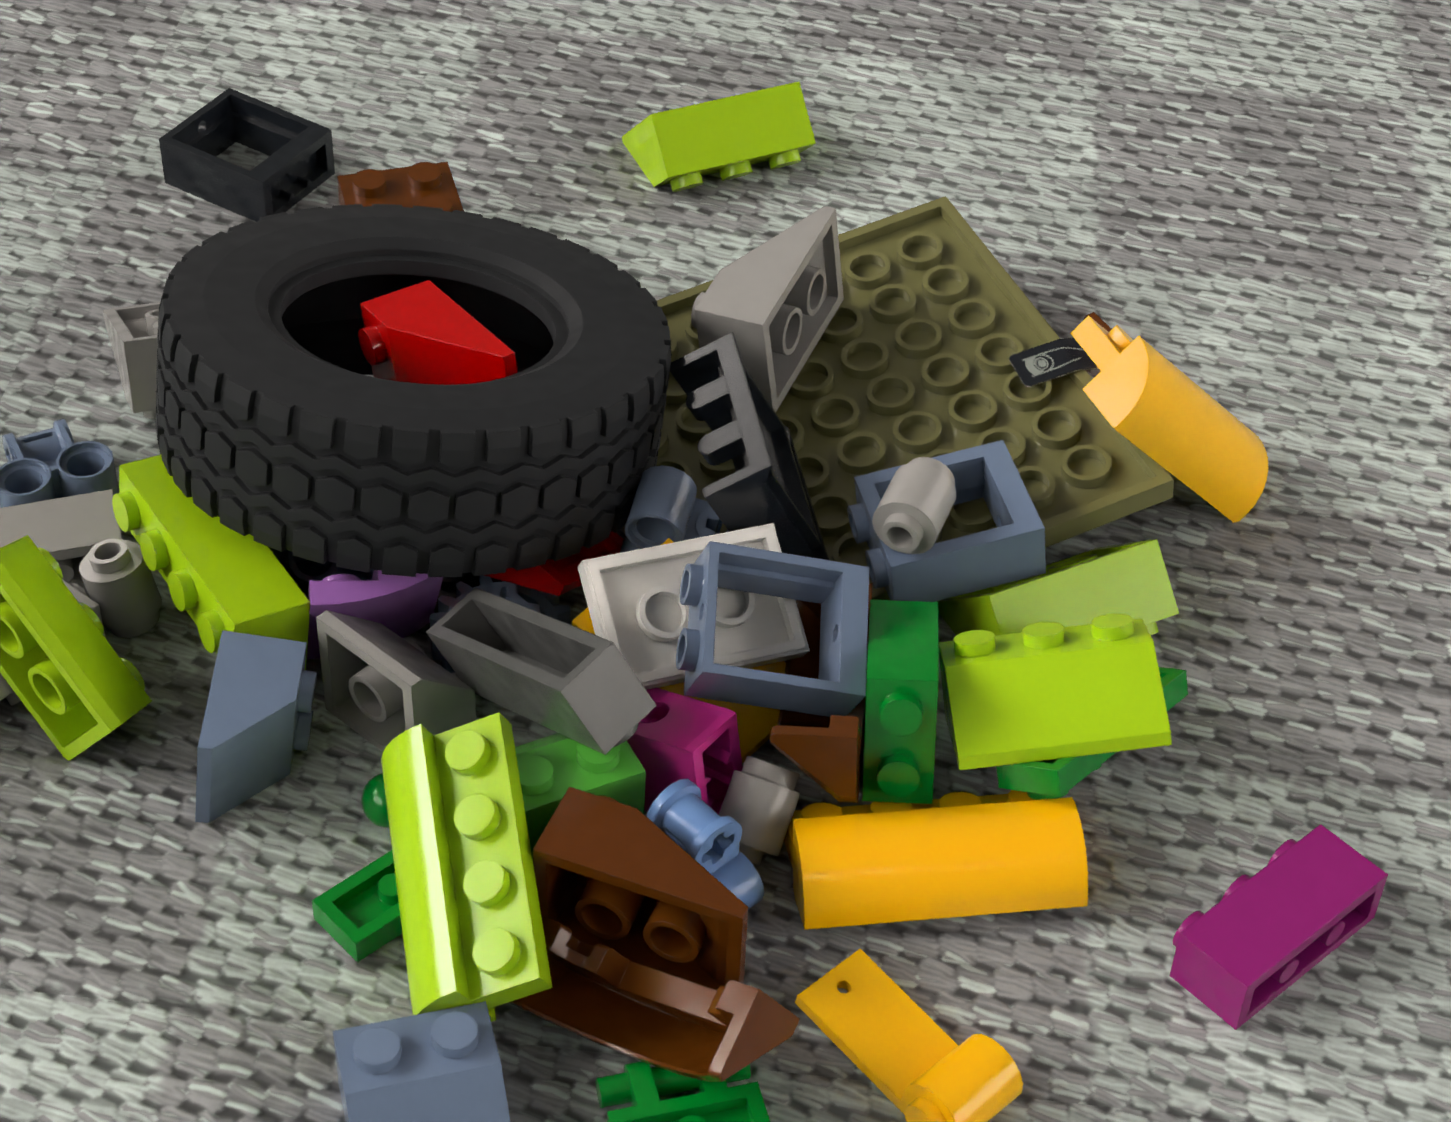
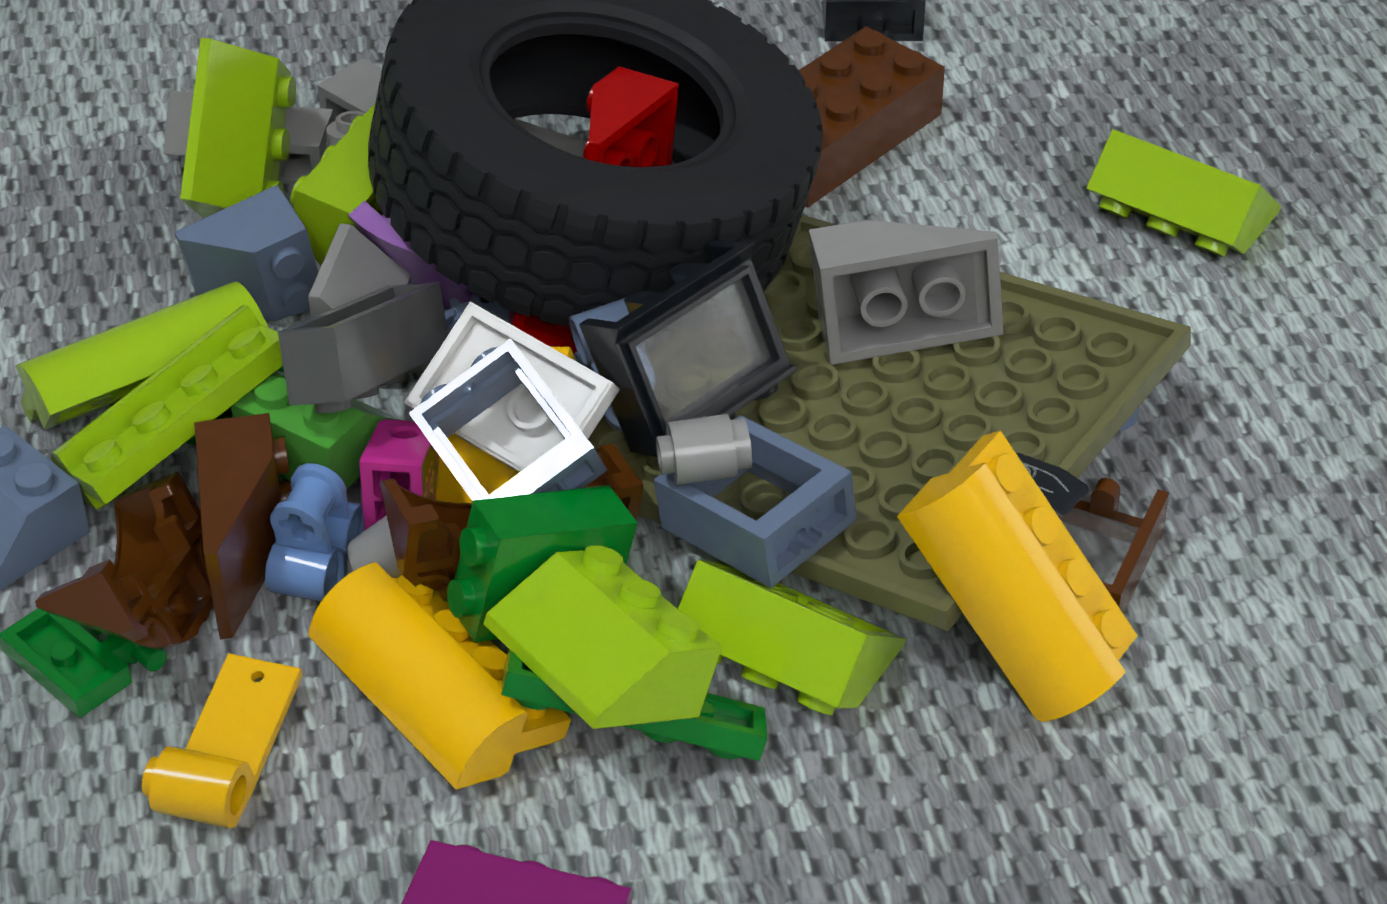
camera: 60 degrees right, 0 degrees up
none -> lime brick [15,281,269,430]

